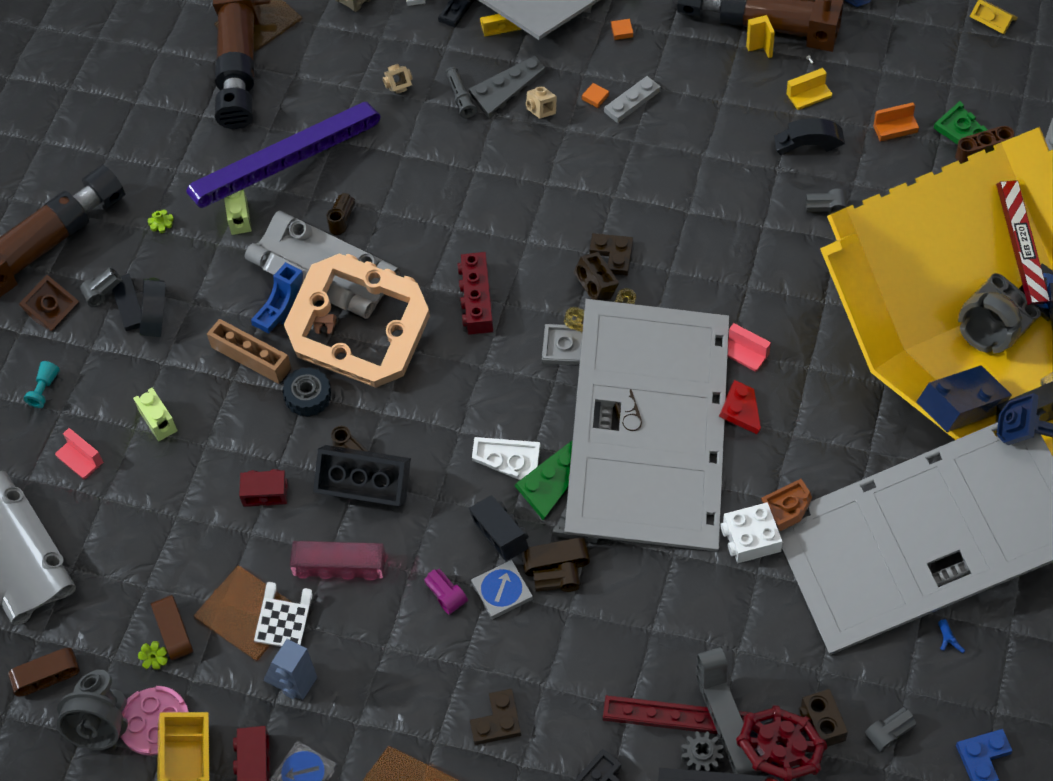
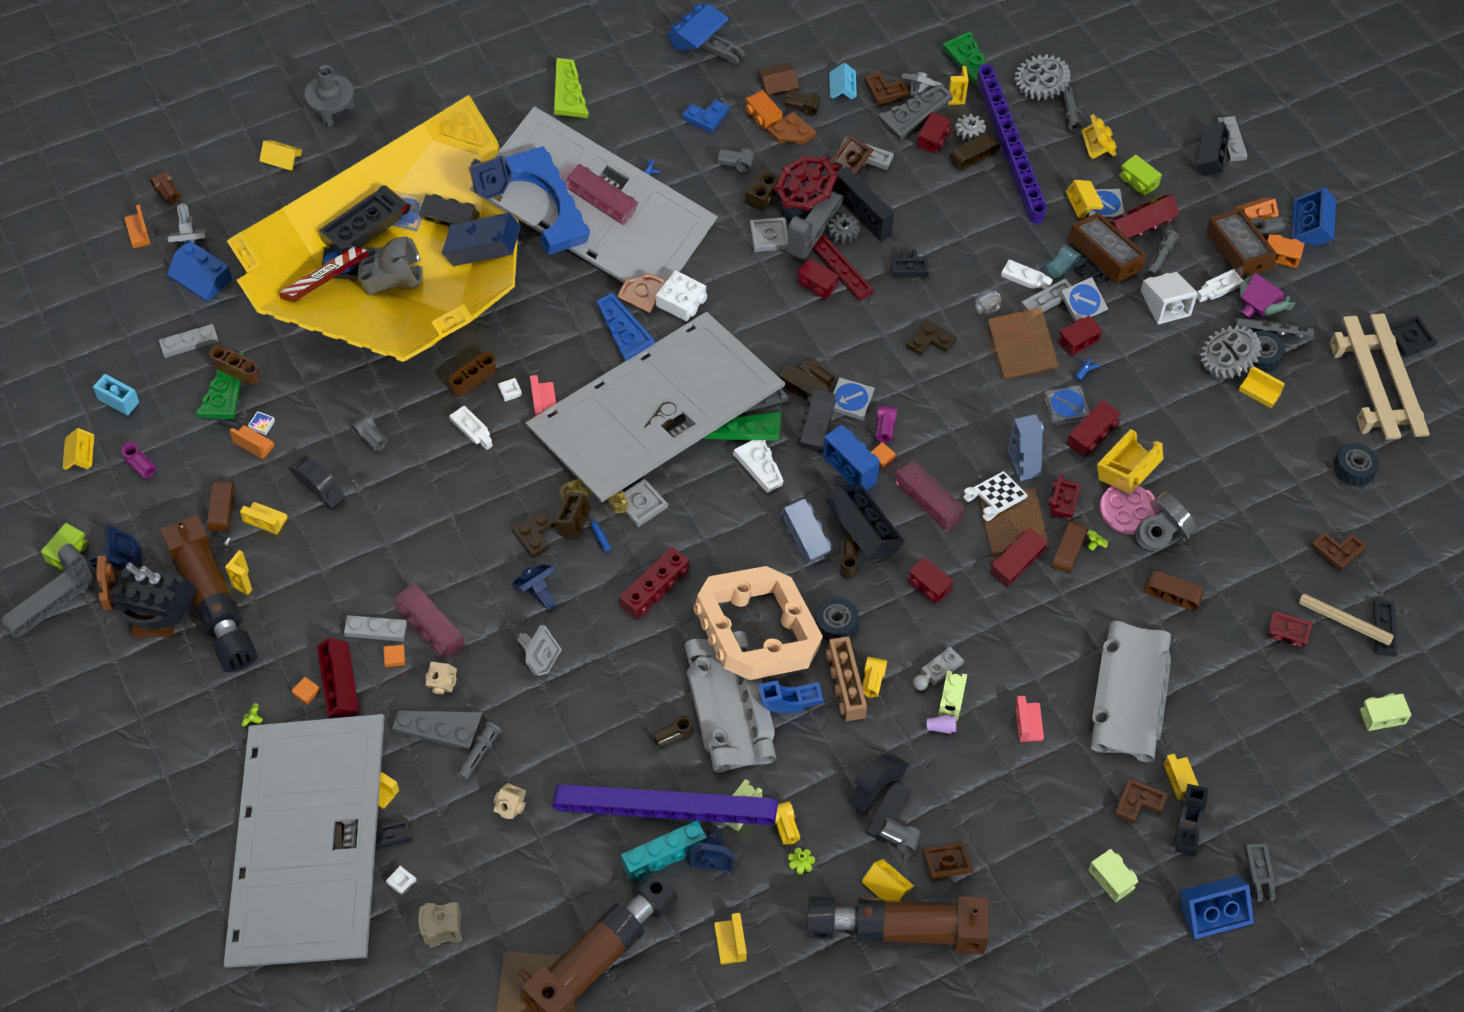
camera: 140 degrees left, 0 degrees up
teal piece [24,361,60,408] -> none
red wing [719,380,761,434] -> none
none -> medium azure brick [93,374,139,416]
none -> magenta piece [121,442,157,479]
none -> reddish brown beam [208,481,235,531]
none -> tile [248,411,275,435]
none -> dark red brick [317,637,360,718]
none -> clear pink brick [396,583,465,659]
none -> reddish brown beam [449,352,496,397]
none -> white hinge [449,406,493,450]
none -> white tile [498,378,522,402]
none -> blue arch [504,146,590,255]
none -> dark blue piece [511,564,556,610]
none -> light grey piece [517,625,562,676]
none -> clear pink brick [566,163,638,226]
none -> blue piece [591,520,611,552]
none -> blue wing [597,293,655,362]
none -> teal brick [621,820,707,882]
none -> dark blue piece [690,827,734,872]
none -> yellow panel [714,913,747,964]
none -> light grey tile [750,217,788,252]
none -> yellow piece [774,801,800,845]
none -> wedge [777,499,831,564]
none -> dark red brick [797,258,839,300]
none -> blue brick [823,425,880,490]
none -> yellow piece [862,656,887,698]
none -> yellow panel [862,859,914,901]
none -> orange tile [870,442,896,468]
none -> light grey plate [913,647,964,691]
none -> lavender cone [927,714,956,734]
none -> dark red brick [990,527,1048,588]
none -> dark red bracket [1048,473,1081,519]

